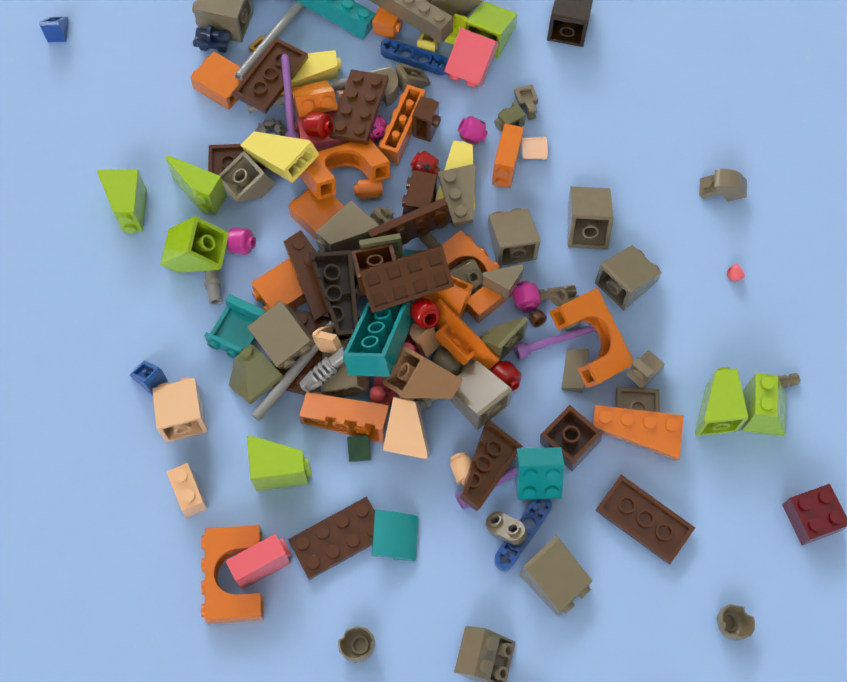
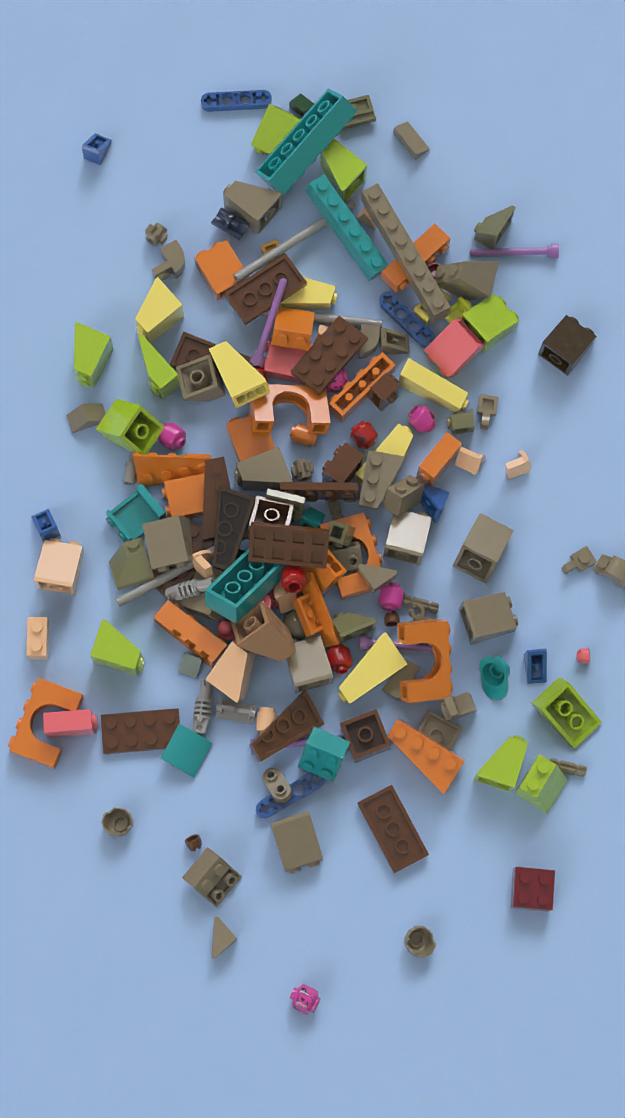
camera: 20 degrees right, 10 degrees up
light grey gear [255,118,287,136] -> none
red head [302,112,333,139] -> none
none -> dark tan slope [66,403,106,433]
none -> orange wing [132,452,211,487]
none -> light yellow slope [135,277,184,344]
none -> dark tan gear [145,223,168,246]
none -> dark tan brick [151,240,185,281]
none -> reddish brown hinge [185,834,202,852]
none -> light grey hinge [193,680,213,735]
none -> light grey hinge [215,698,257,725]
none -> olive brick [328,520,356,548]
none -> light yellow slope [338,632,407,704]
none -> dark tan brick [383,475,425,516]
none -> light yellow slope [399,358,469,412]
none -> blue slope [420,483,449,523]
none -> teal piece [479,656,510,701]
none -> light nougat tile [505,450,531,479]
none -> blue slope [524,649,547,684]
none -> lime slope [531,677,602,749]
none -> dark tan plate [562,546,597,574]

